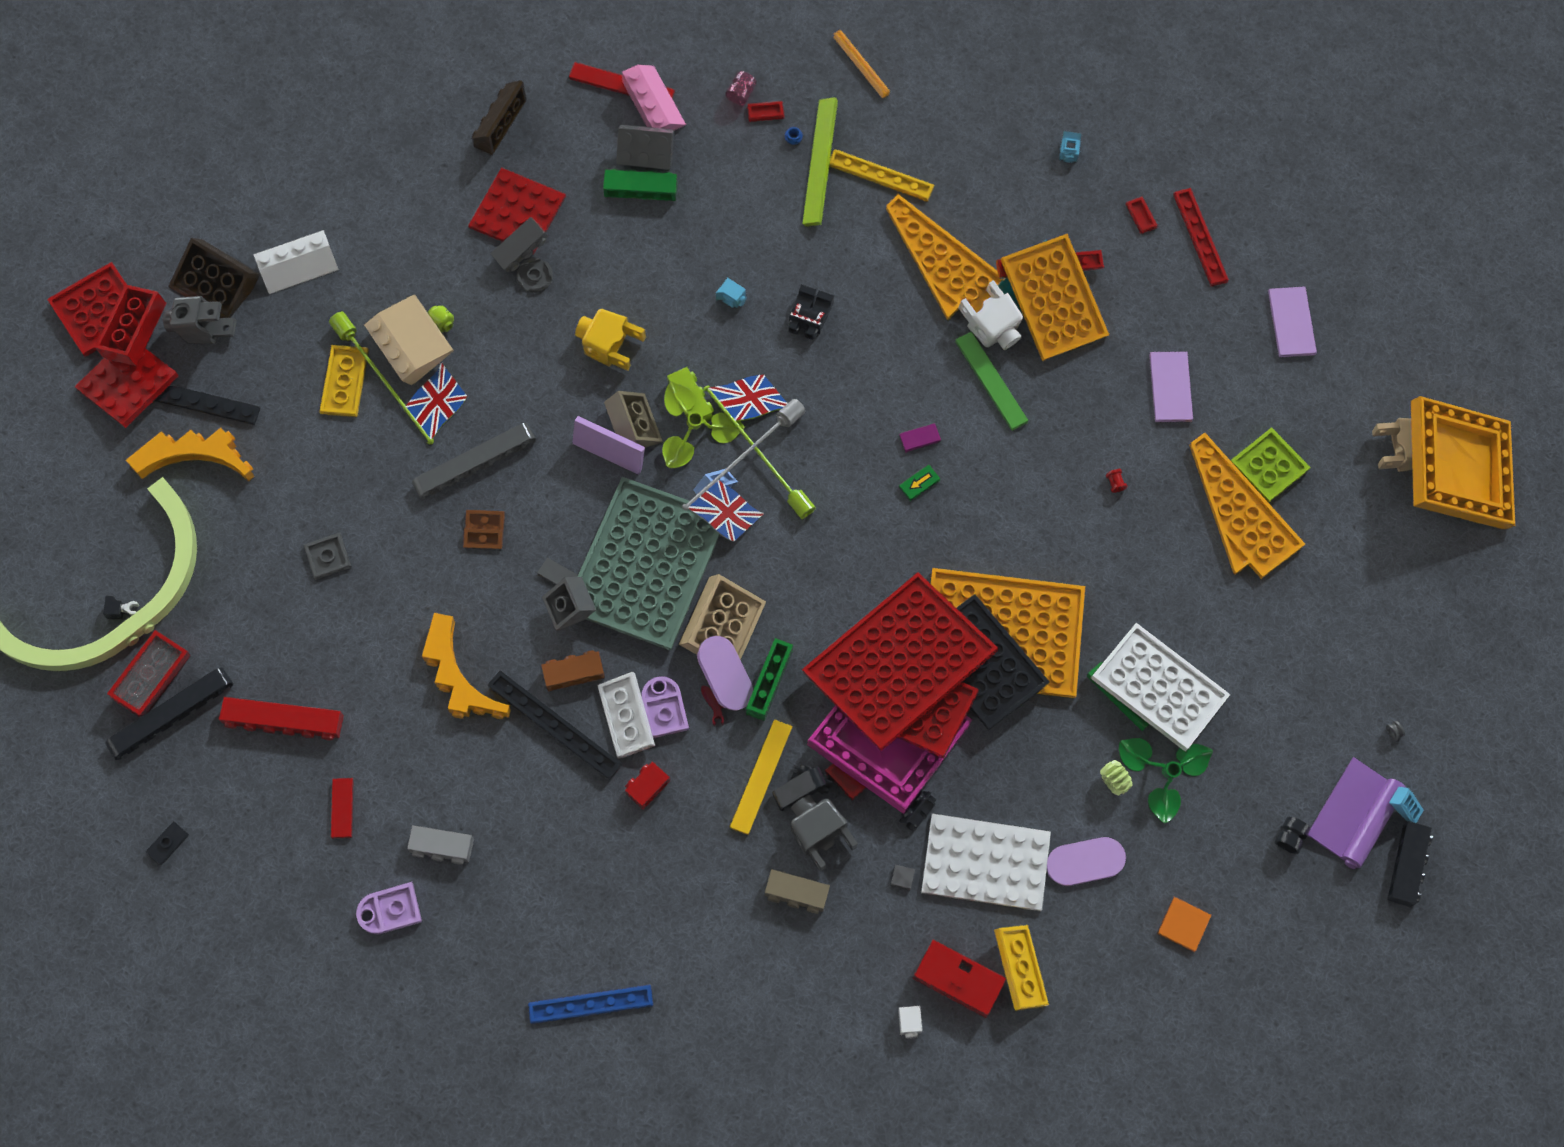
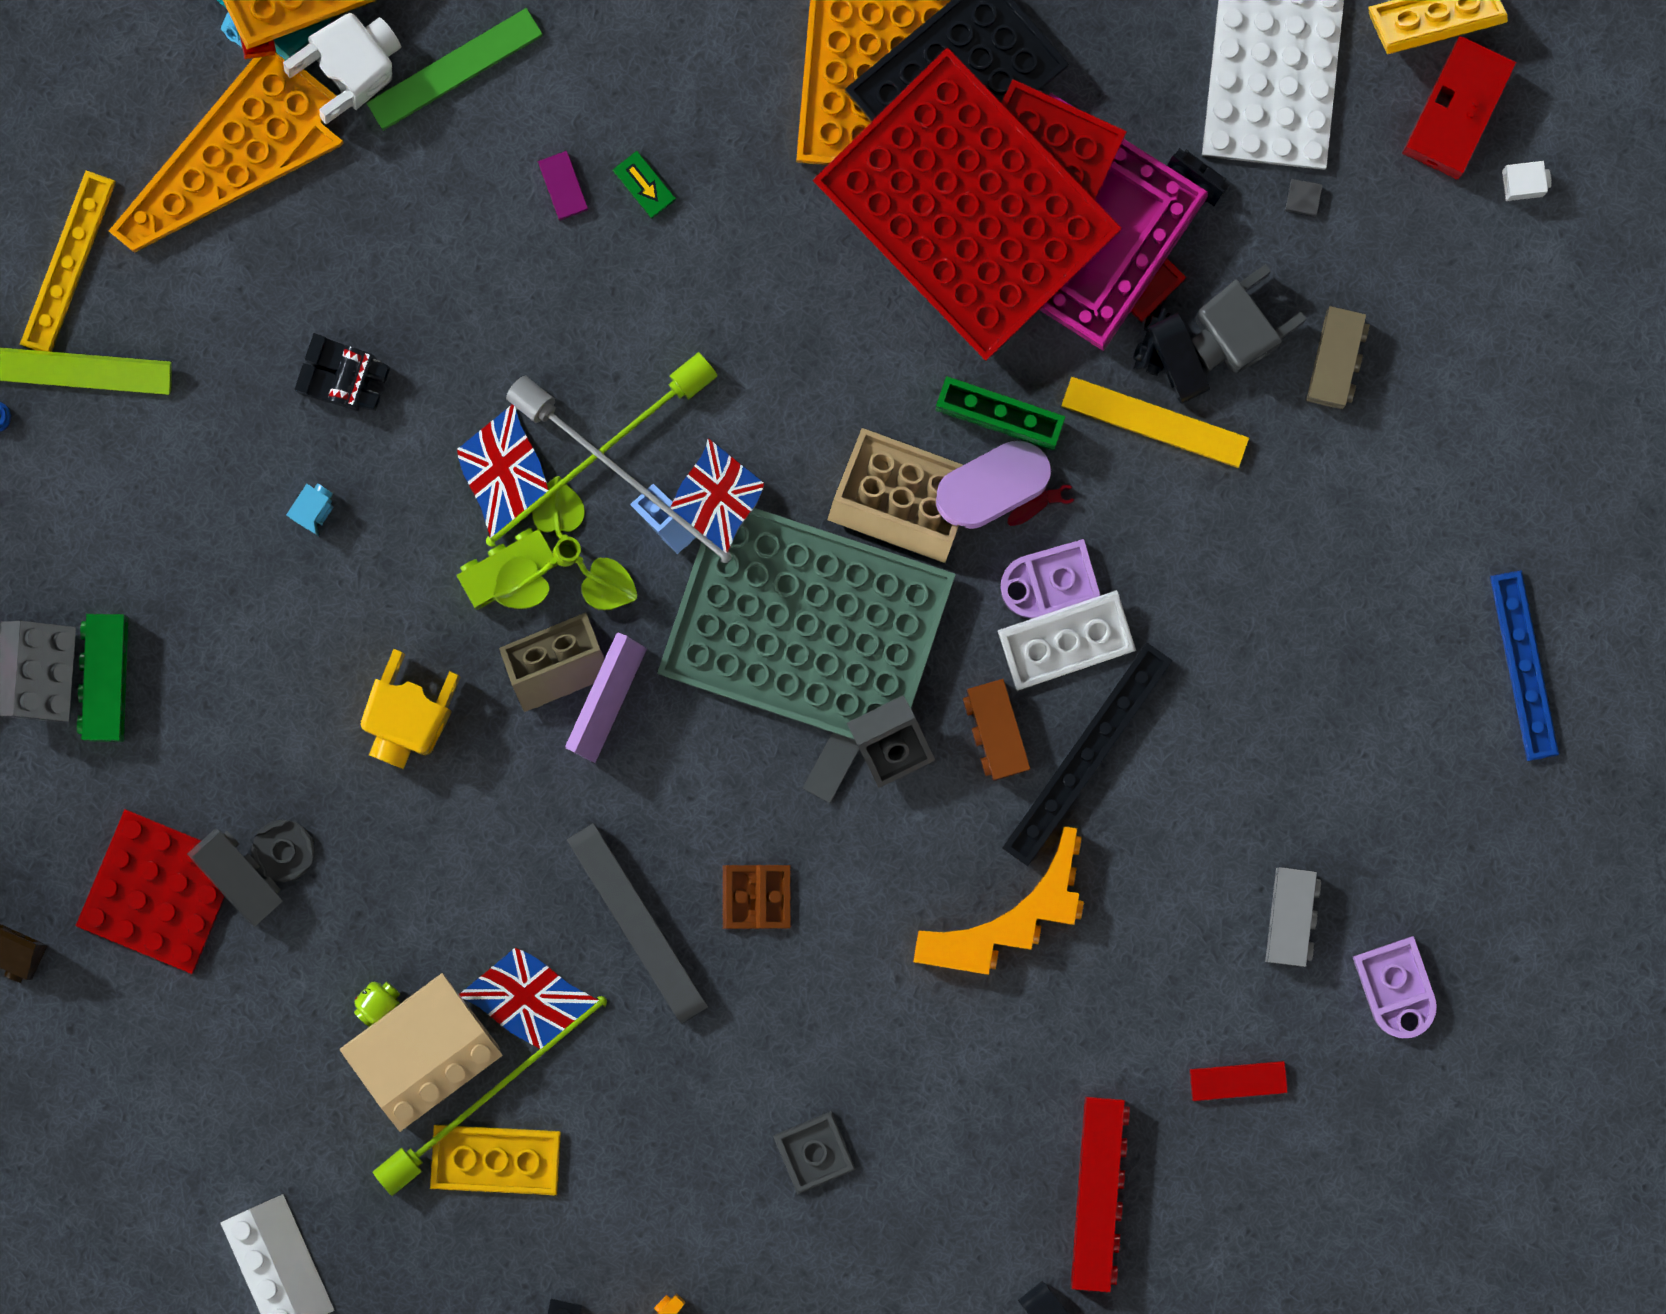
camera: 90 degrees left, 15 degrees up
red brick [625,761,670,810] -> none

